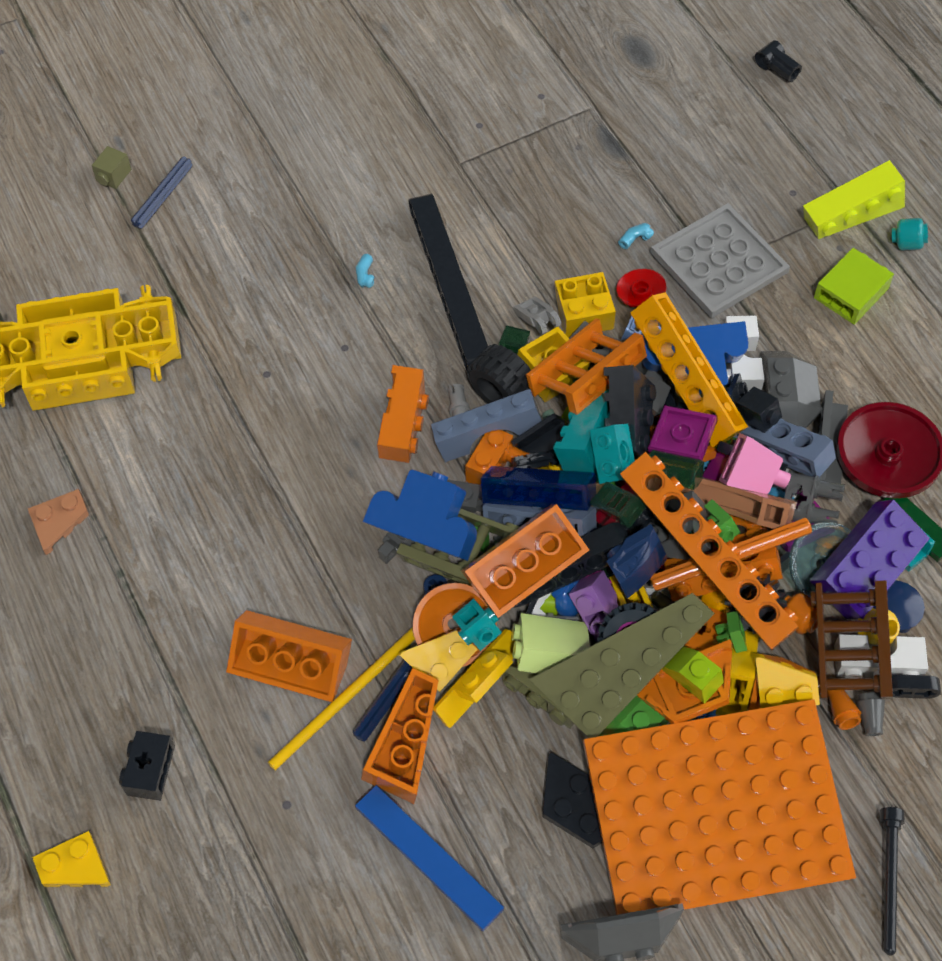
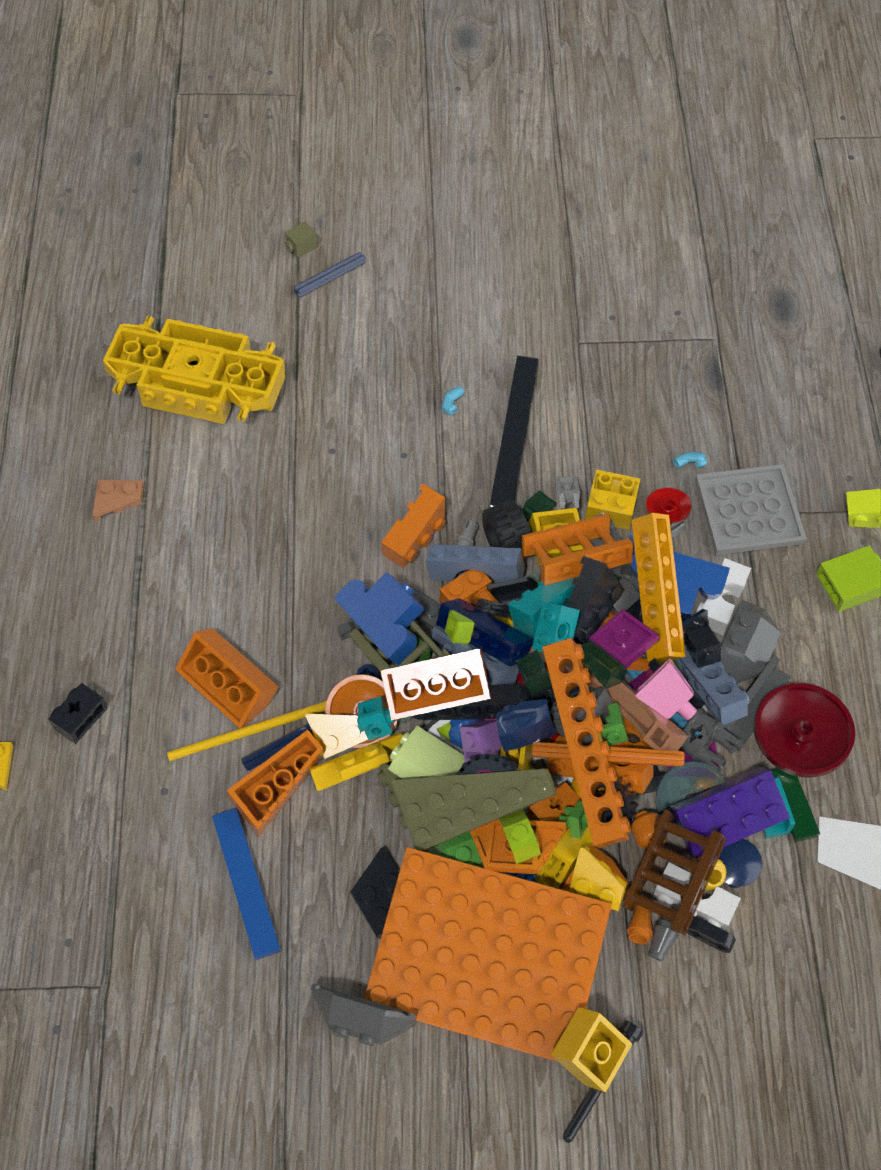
camera: 25 degrees right, 0 degrees up
none -> lime slope [445,610,474,644]
none -> yellow brick [551,1007,632,1092]

